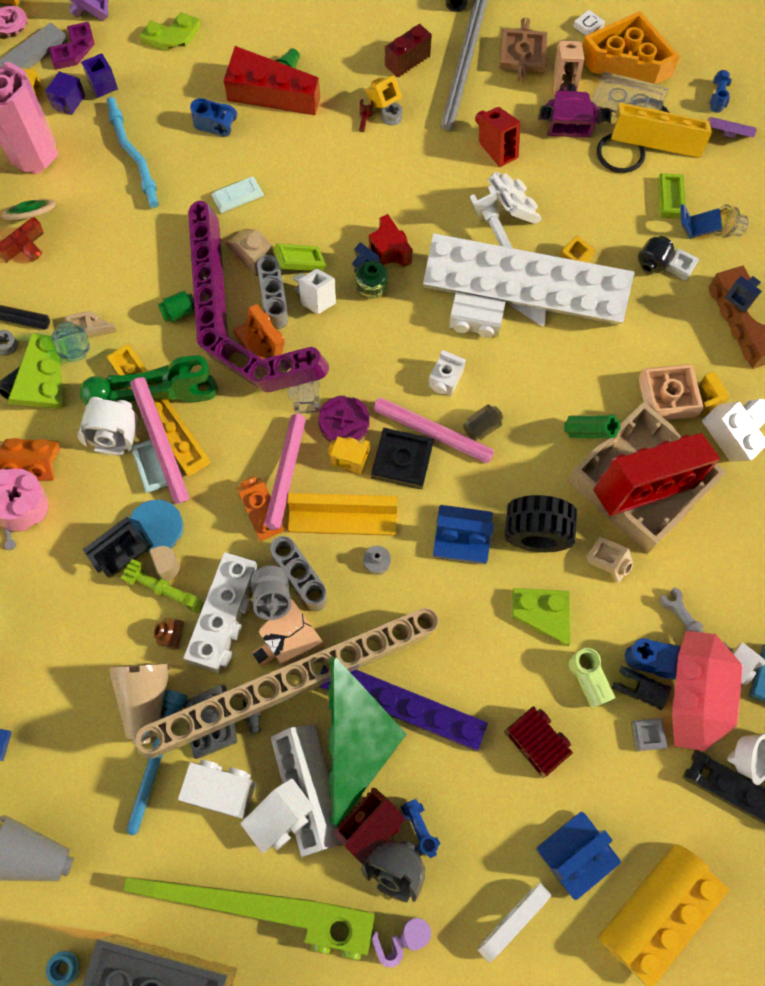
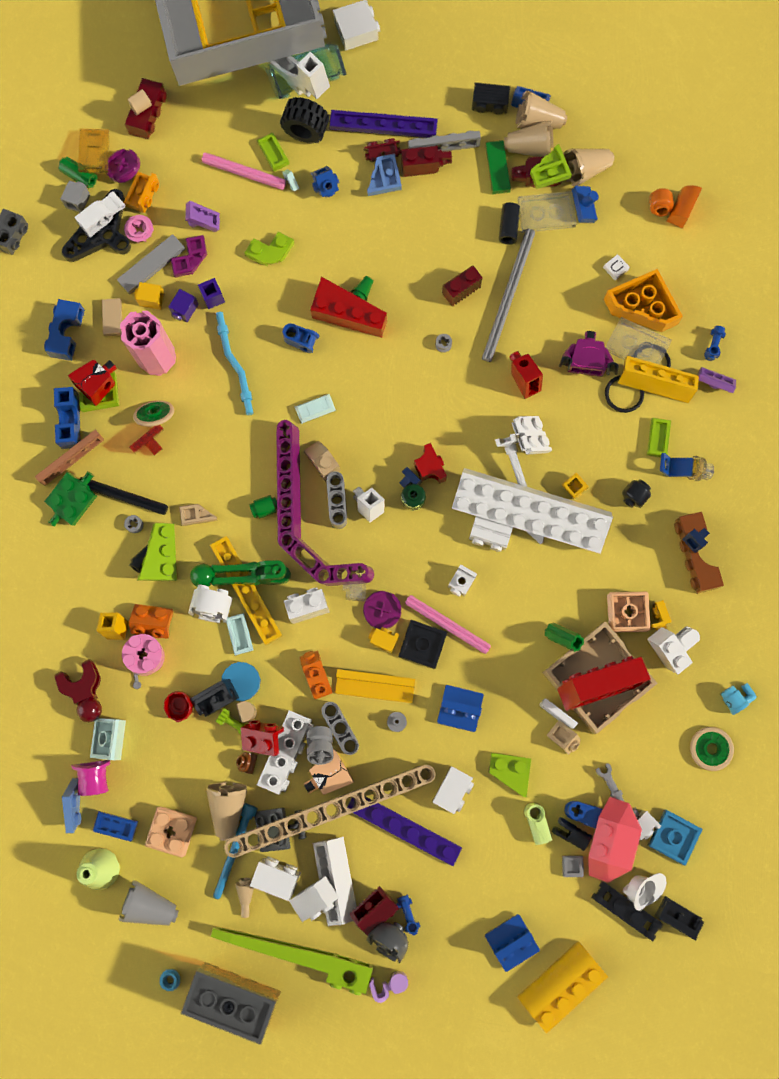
camera: 10 degrees right, 10 degrees up
clear light blue head [52,321,90,362] -> none
bright pink axle [130,377,189,504] -> none
orange bracket [234,304,285,359] -> none
bright pink axle [264,413,306,530] -> none
lime tile [273,243,326,271] -> none
green tile [329,657,407,827] -> none
dark red hand [359,99,373,132] -> none
yellow brick [365,75,402,108] -> none
clear smoke brick [463,404,503,441] -> none
white beam [477,882,551,963] -> none
medium nougat plate [499,17,547,83] -> none
dark red brick [504,706,573,778] -> none
black tyre [505,495,577,553] -> none
light nougat torso [553,41,584,96] -> none
white tile [665,248,699,281] -> none
none -> light nougat brick [145,806,197,857]
none -> red hair [164,691,194,722]
none -> tan cone [235,878,254,918]
none -> red bracket [241,720,284,756]
none -> white brick [284,588,330,624]
none -> white brick [432,766,474,814]
none -> white tile [539,698,578,729]

